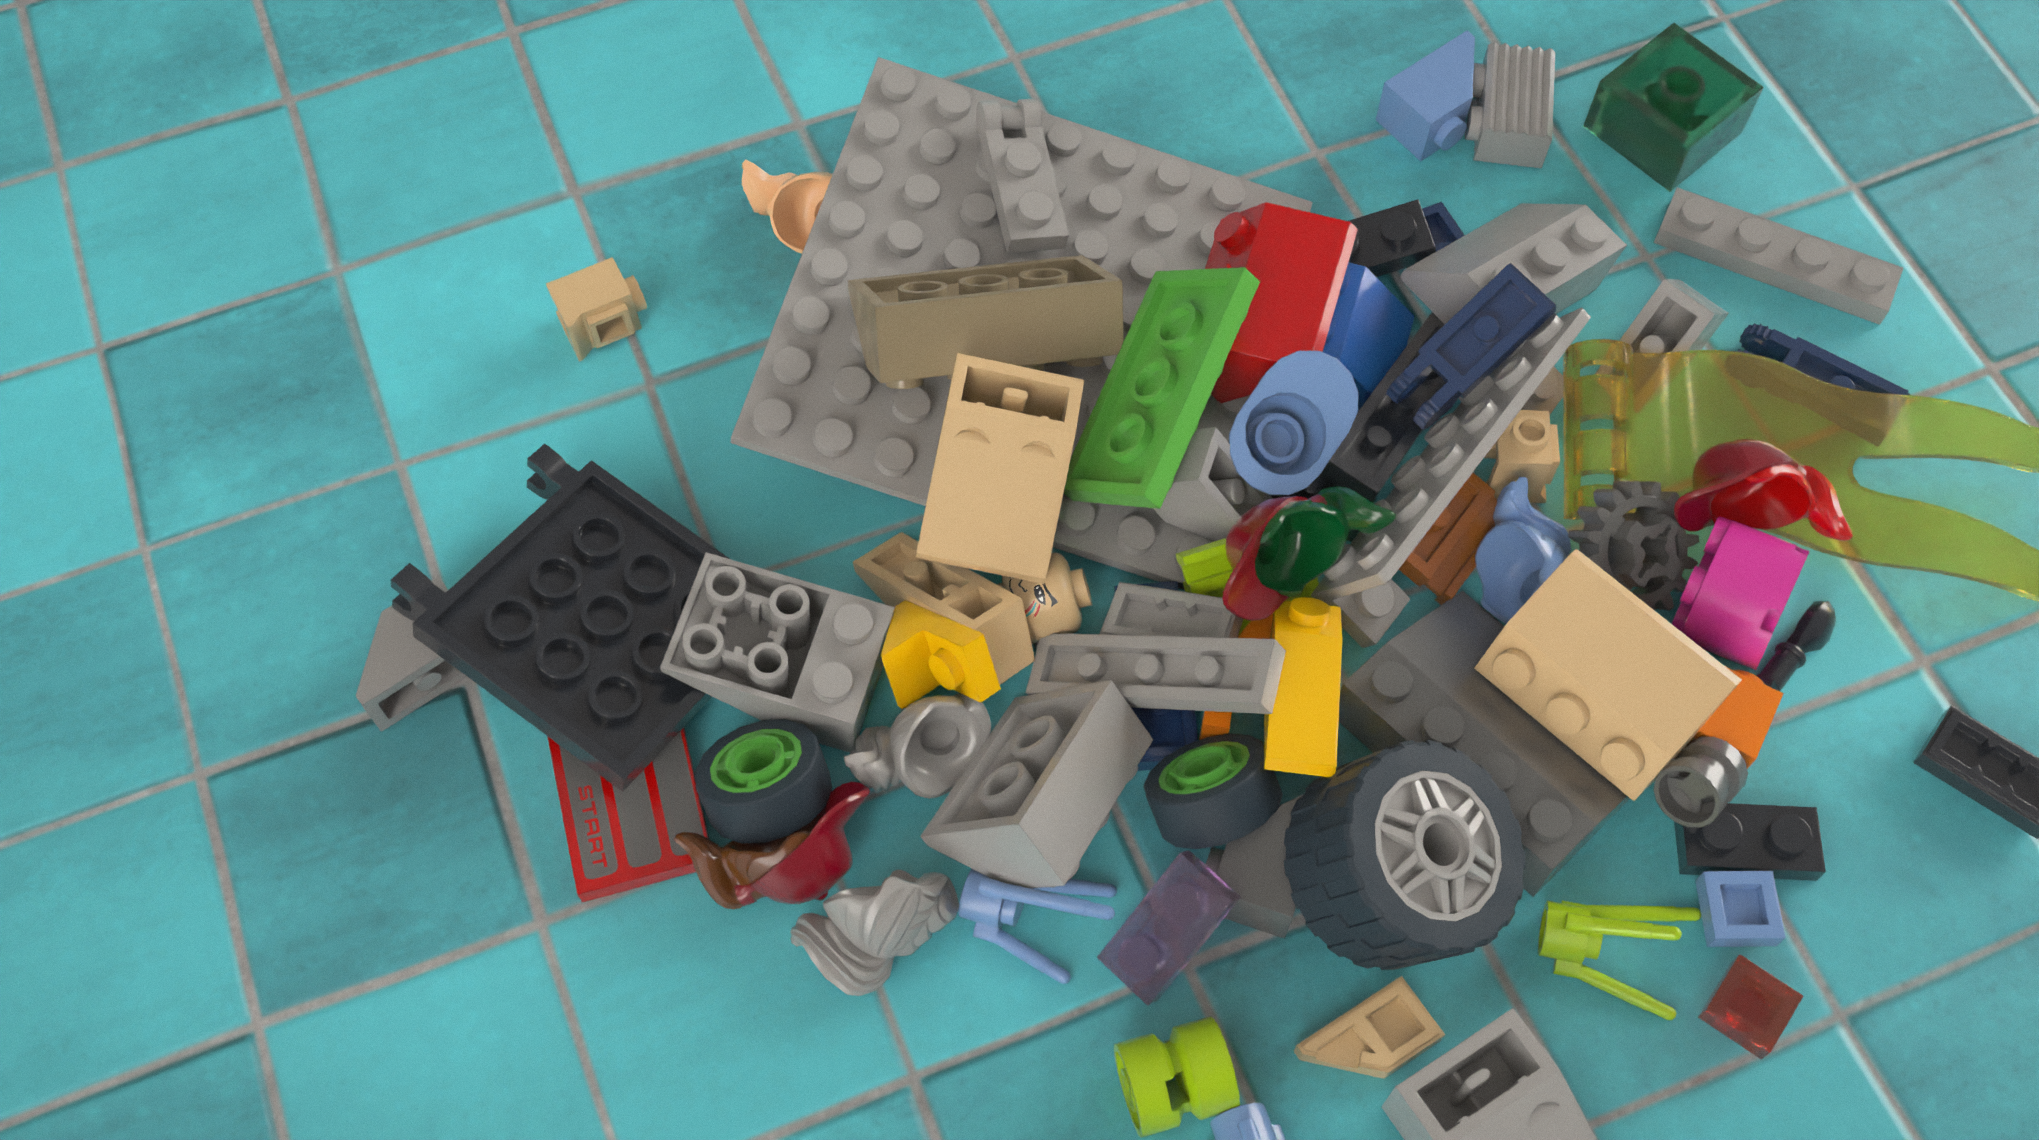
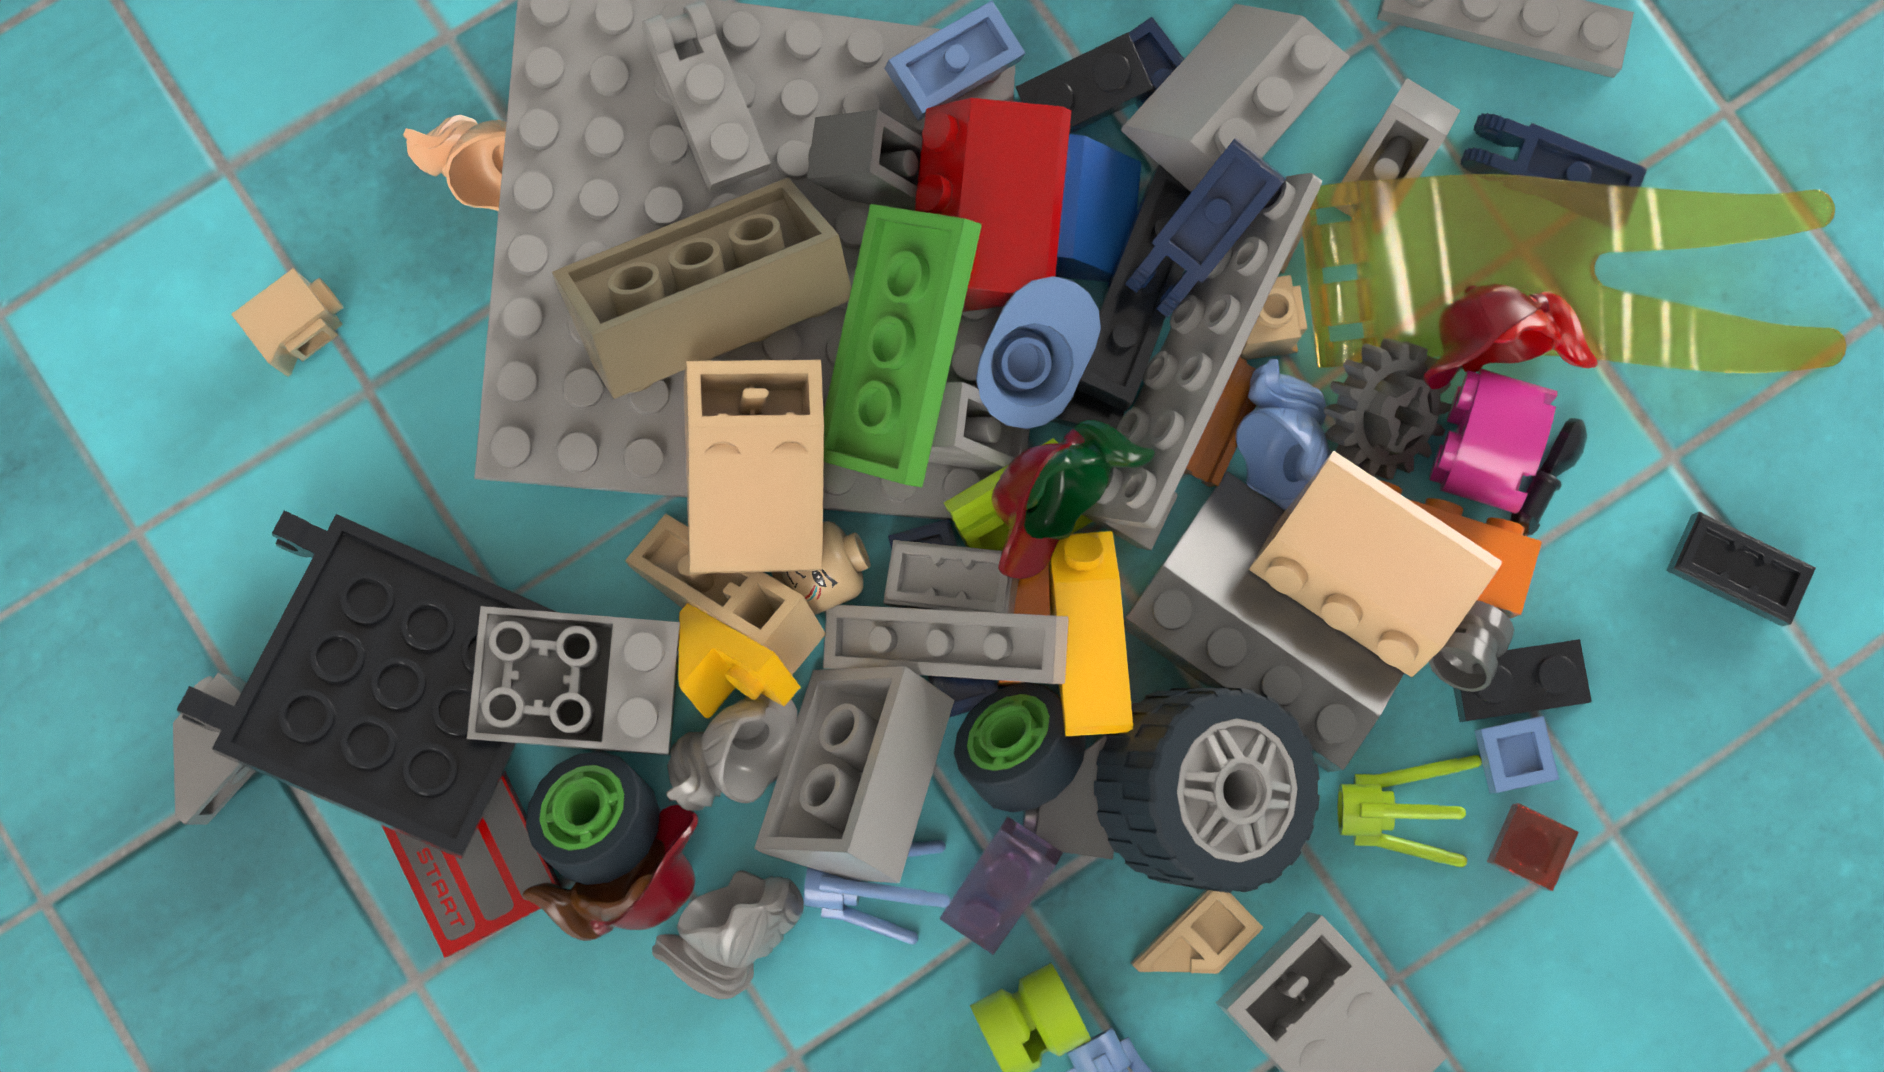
camera: 15 degrees left, 20 degrees up
none -> dark grey slope [807,109,923,211]
none -> medium blue plate [884,1,1025,121]

